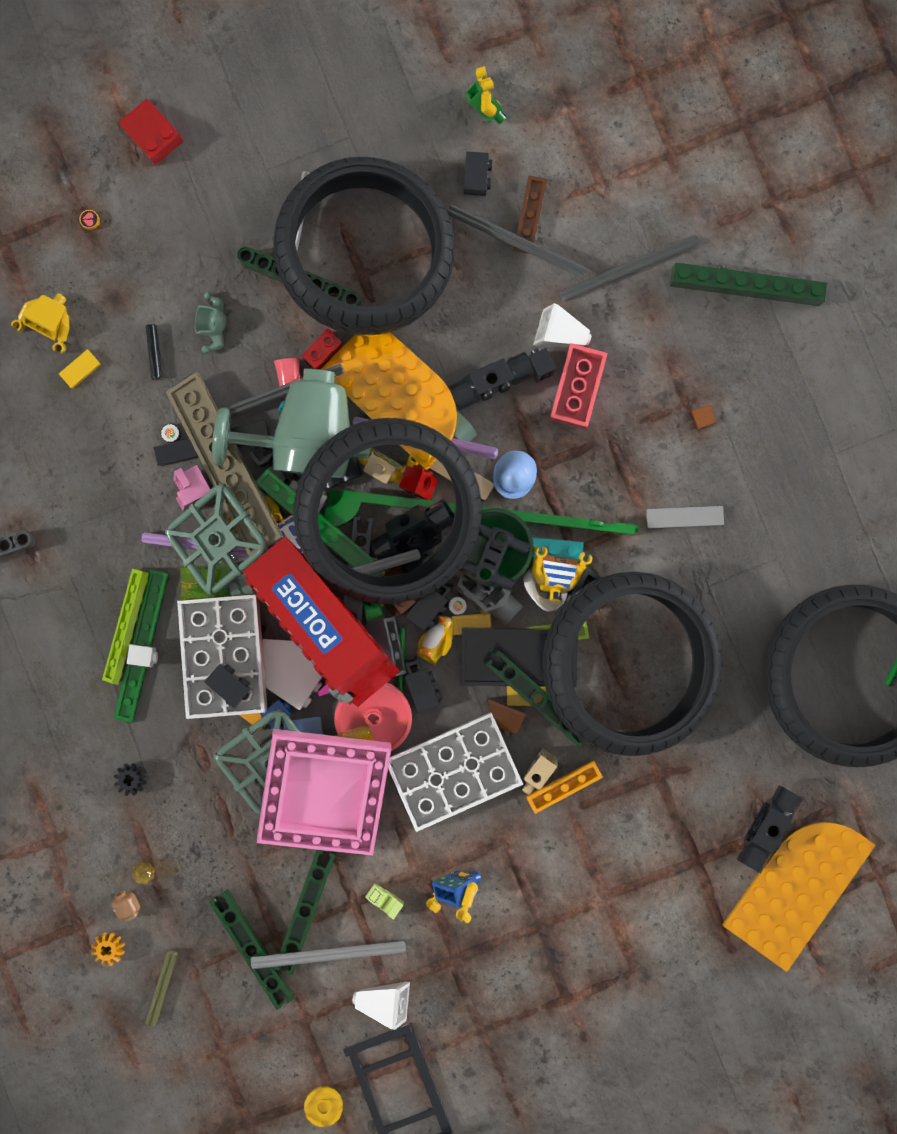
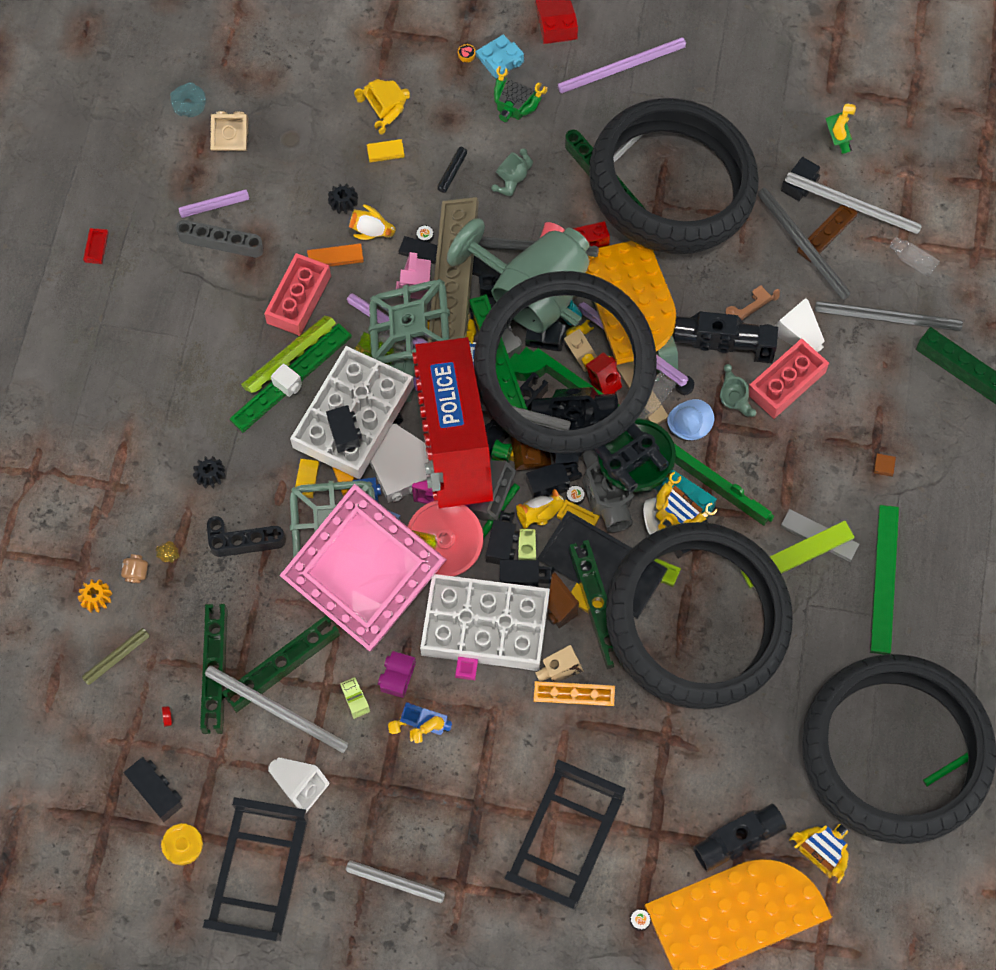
camera: 35 degrees right, 20 degrees down
none -> black brick [123,757,183,822]
none -> red tile [162,706,172,727]
none -> black beam [207,516,286,557]
none -> coral brick [264,253,331,336]
none -> yellow tile [295,459,320,498]
none -> orange tile [307,243,364,267]
none -> black gear [328,183,358,214]
none -> light grey axle [346,860,445,903]
none -> animal [349,205,396,240]
none -> magenta brick [378,651,416,698]
none -> dark pink tile [455,657,478,680]
none -> medium azure plate [475,34,524,79]
none -> torso [494,66,547,122]
none -> black brick [499,560,555,587]
none -> black piece [504,759,626,910]
none -> yellowish green leg [518,529,536,560]
none -> lavender axle [558,38,686,93]
none -> tile [630,909,651,931]
none -> black tile [675,375,695,395]
none -> sand green piece [720,364,757,417]
none -> nougat piece [726,285,780,320]
none -> lime tile [741,521,854,589]
none -> light grey axle [785,172,922,234]
none -> torso [789,824,849,883]
none -> green tile [870,505,899,655]
none -> clear hinge [890,237,940,277]

